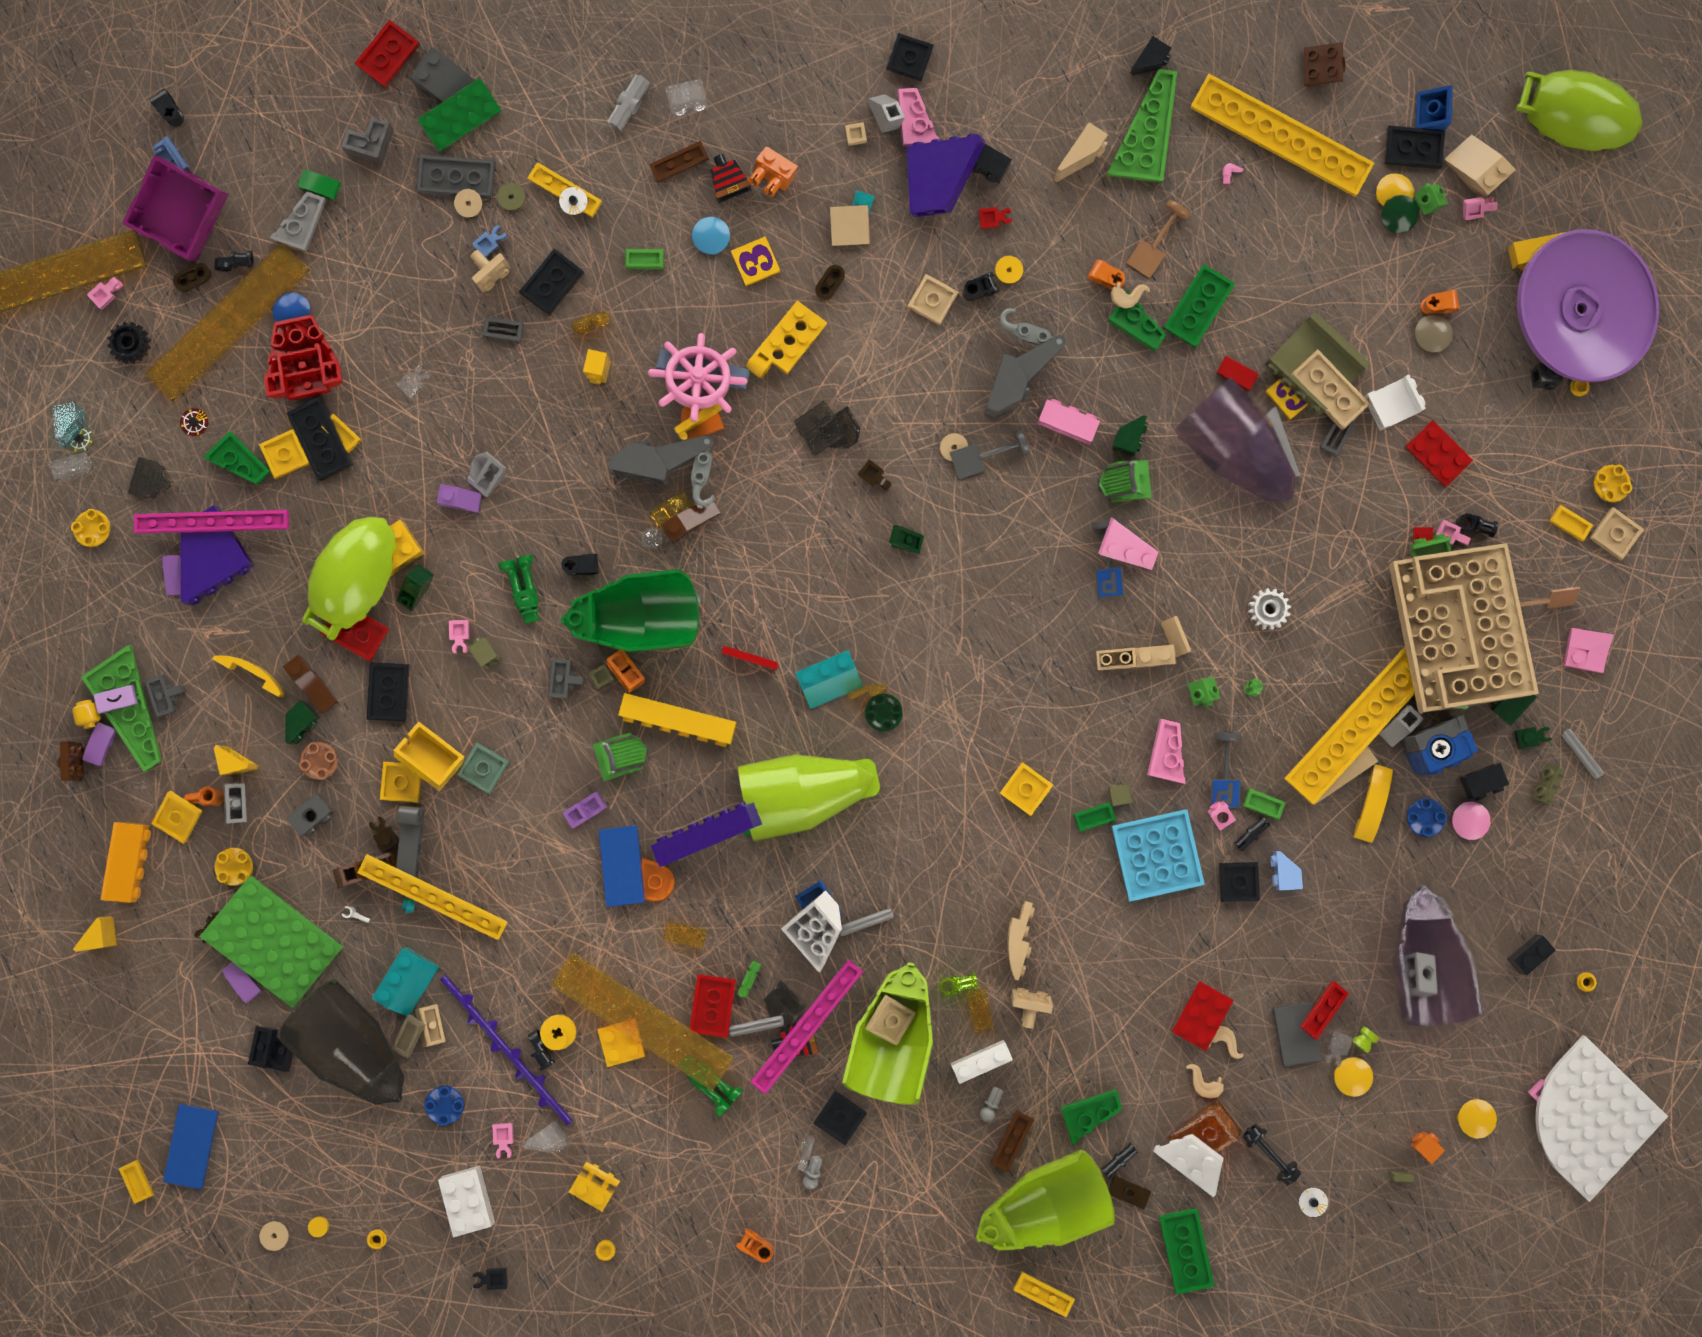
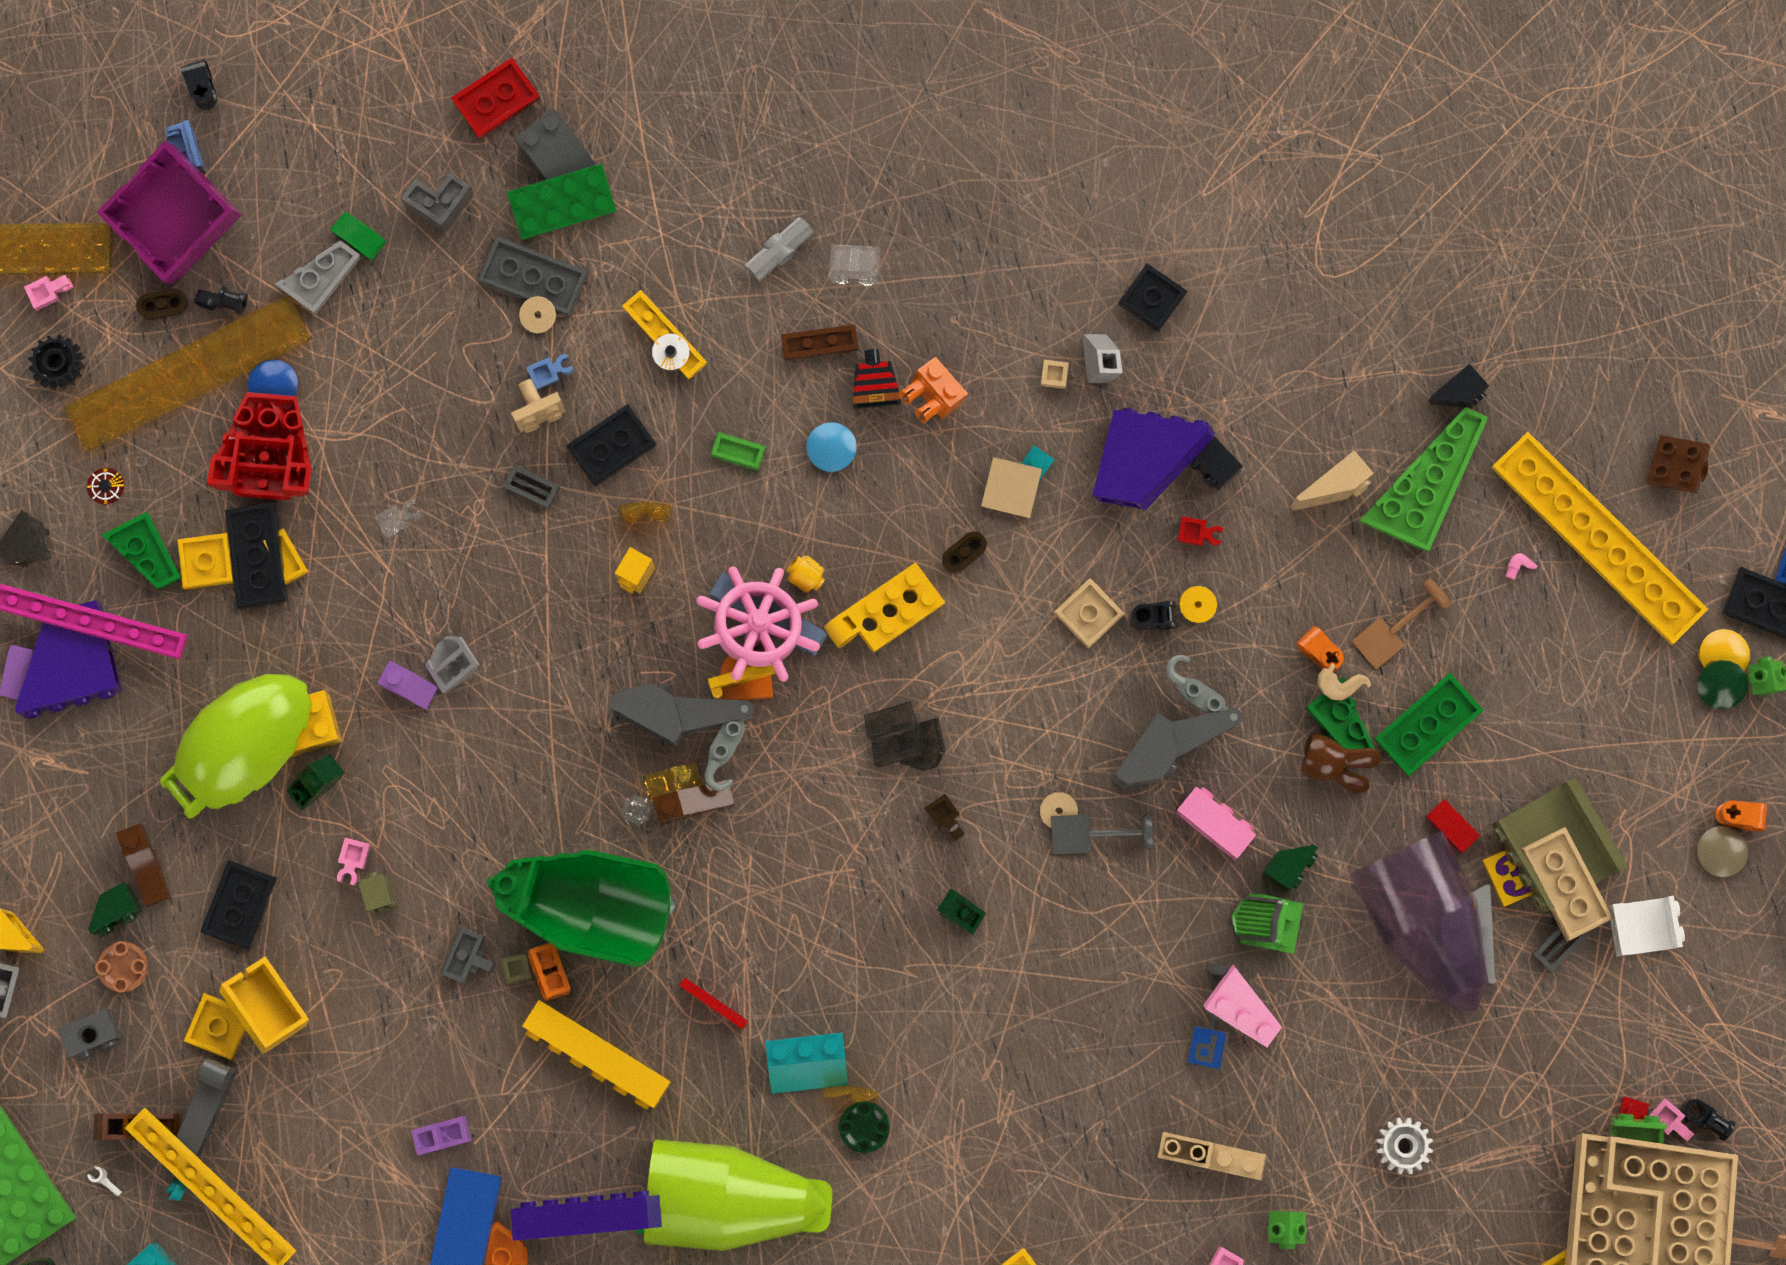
camera: 15 degrees right, 5 degrees down
yellow slope [212,656,285,698] -> none
red plate [320,616,390,662] -> none
dark brown plate [369,816,399,853] -> none
sand green tile [457,742,510,795] -> none
olive piece [497,183,525,211] -> none
green piece [498,554,540,624] -> none
black piece [561,554,599,575] -> none
bright green piece [593,732,647,781] -> none
tile [731,236,780,286] -> none
bright pink wing [897,88,939,146] -> none
tan slope [1161,616,1191,657] -> none
bright green plate [1244,678,1263,697] -> none
red plate [1404,420,1473,488] -> none
none -> yellow head [786,555,825,593]
none -> reddish brown piece [1301,733,1381,793]

